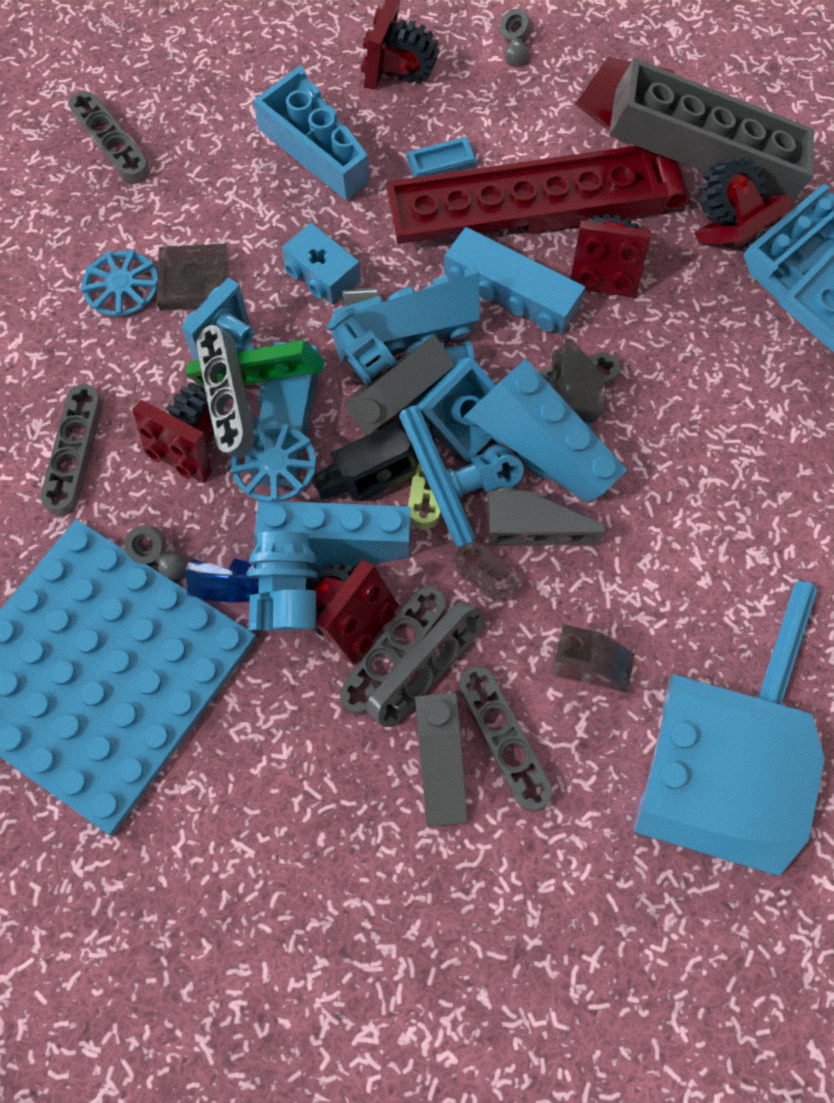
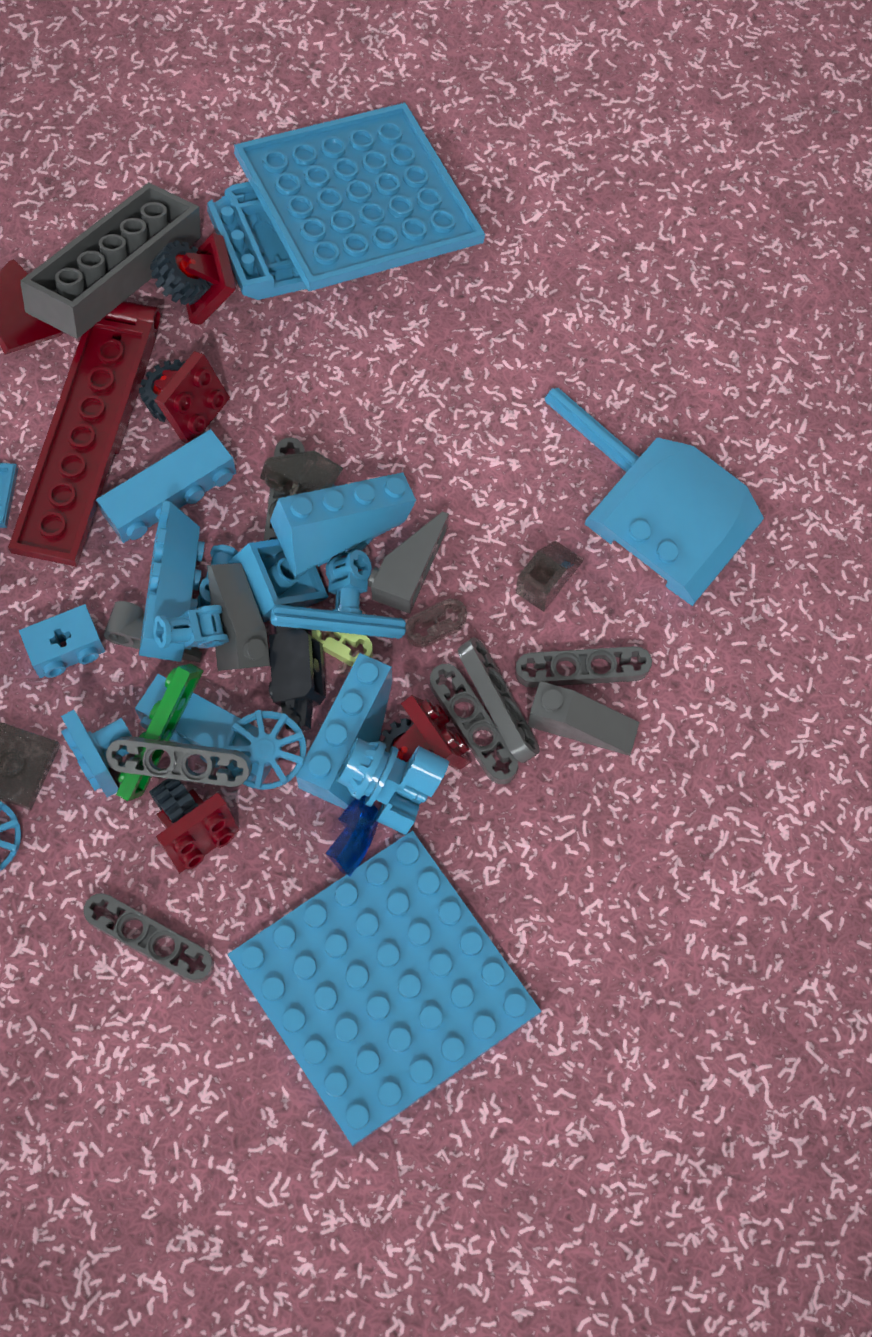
camera: 70 degrees left, 0 degrees up
dark grey plate [125,524,188,582] -> none

